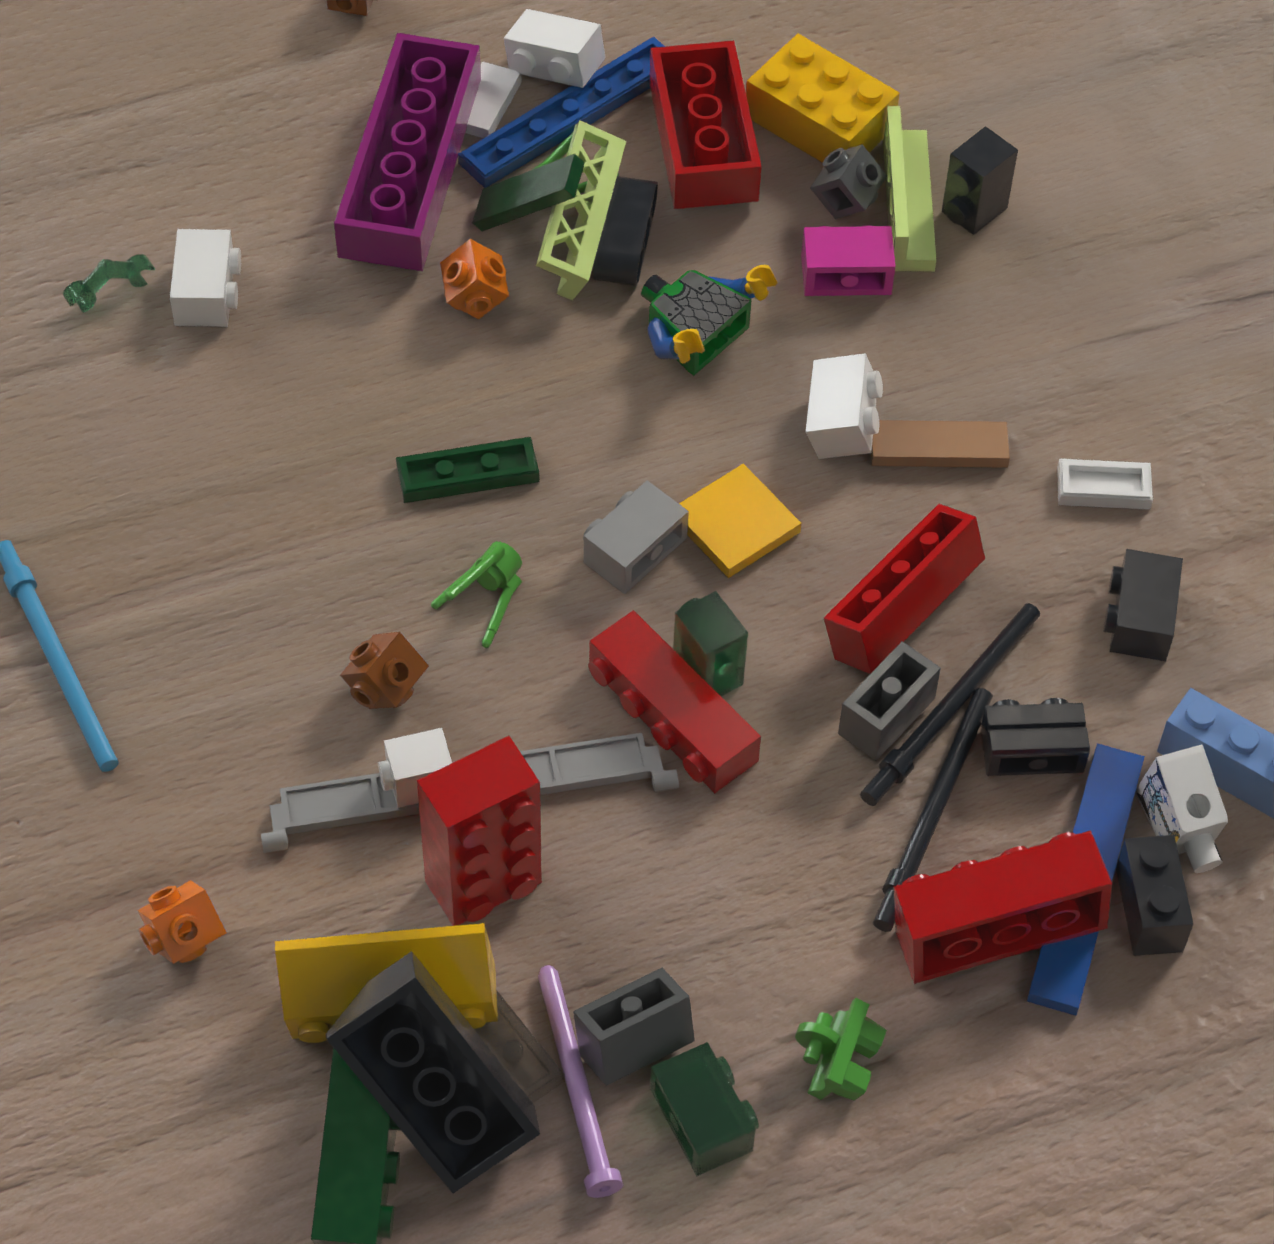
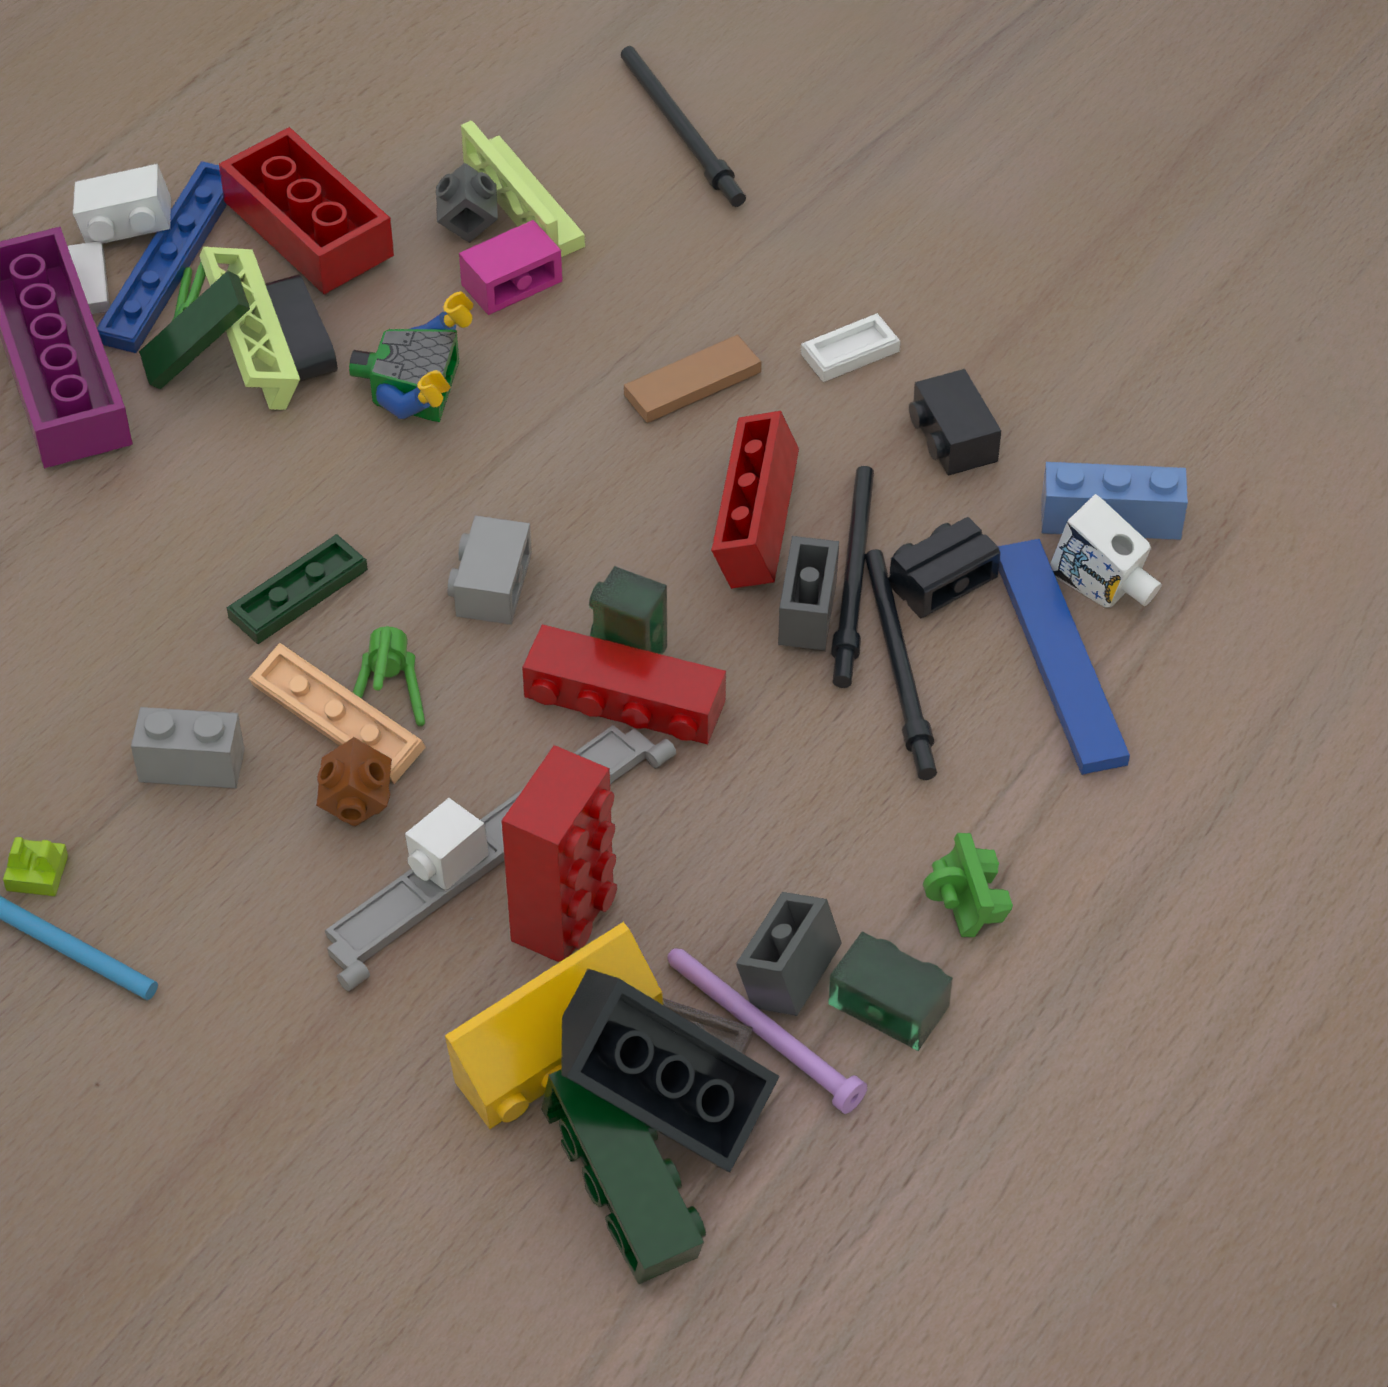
camera: 30 degrees left, 5 degrees down
orange brick [137,880,227,964] -> none
orange brick [440,239,509,319] -> none
yellow tile [679,463,802,578] -> none
yellow brick [746,33,900,163] -> none
white brick [806,353,883,459] -> none
red brick [894,830,1112,984] -> none
black brick [941,126,1018,235] -> none
black brick [1116,835,1194,956] -> none
none -> lime tile [3,837,68,897]
none -> light grey brick [131,707,245,788]
none -> light nougat tile [248,643,426,784]
none -> black bar [620,46,746,207]

